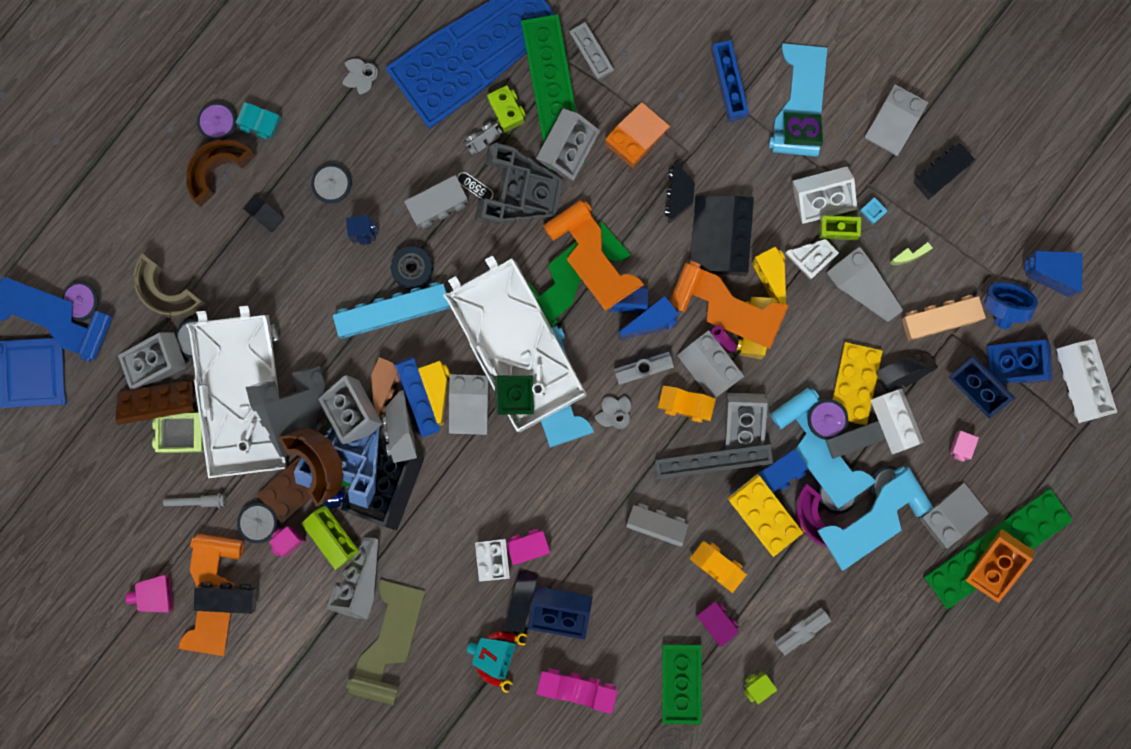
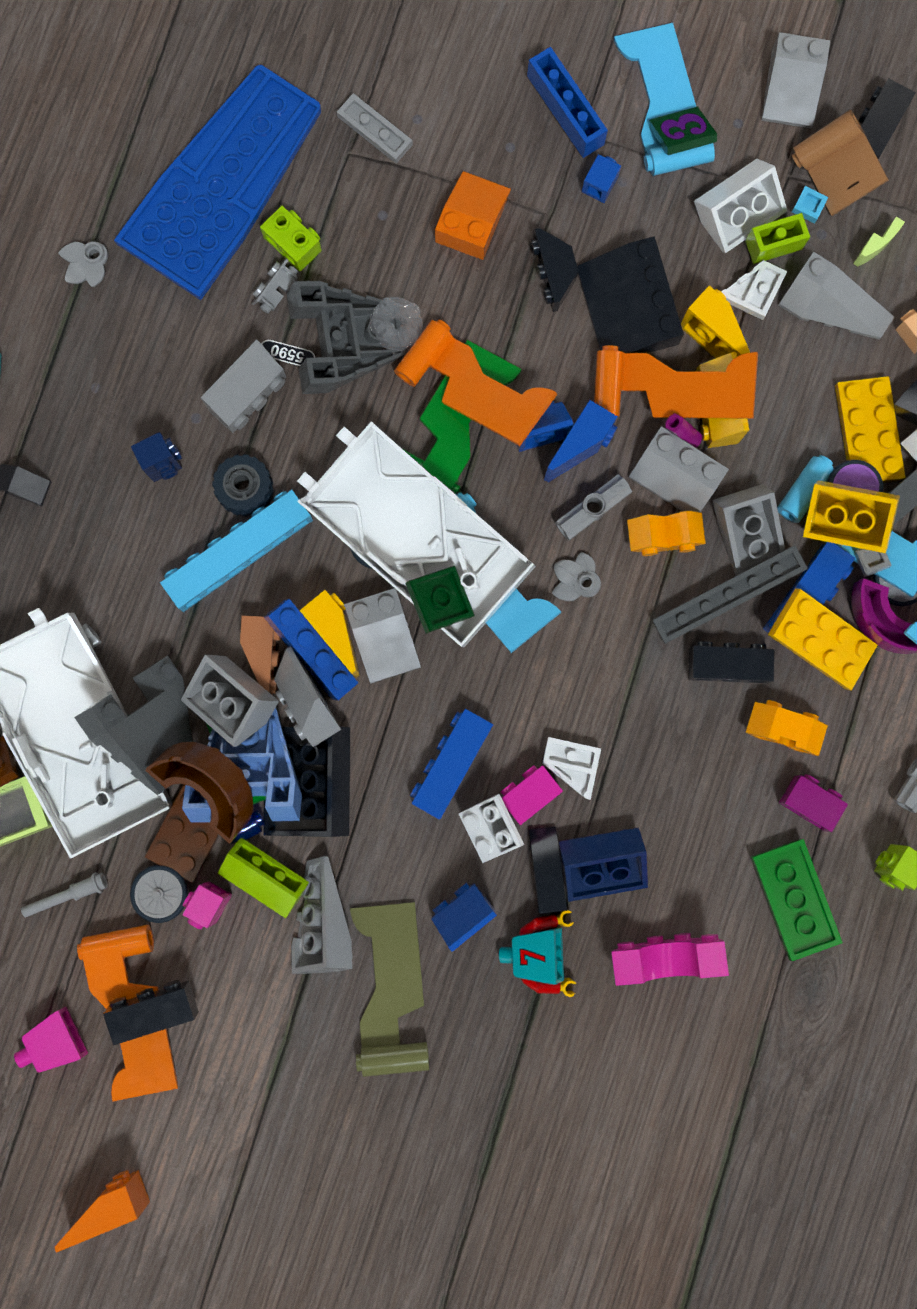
camera: 30 degrees left, 0 degrees up
light grey wheel [311,164,351,203] -> none
green plate [521,14,585,170] -> none
light grey slope [536,109,600,181] -> none
light grey slope [626,503,688,547] -> none
none -> orange slope [54,1170,150,1253]
none -> clear plate [370,297,423,351]
none -> blue brick [410,709,493,820]
none -> blue slope [431,883,497,952]
none -> white wing [542,737,601,800]
none -> blue brick [582,154,621,203]
none -> black brick [688,642,775,684]
none -> medium nougat door [792,110,889,216]
none -> yellow brick [803,480,900,553]
none -> light grey tile [854,549,892,577]

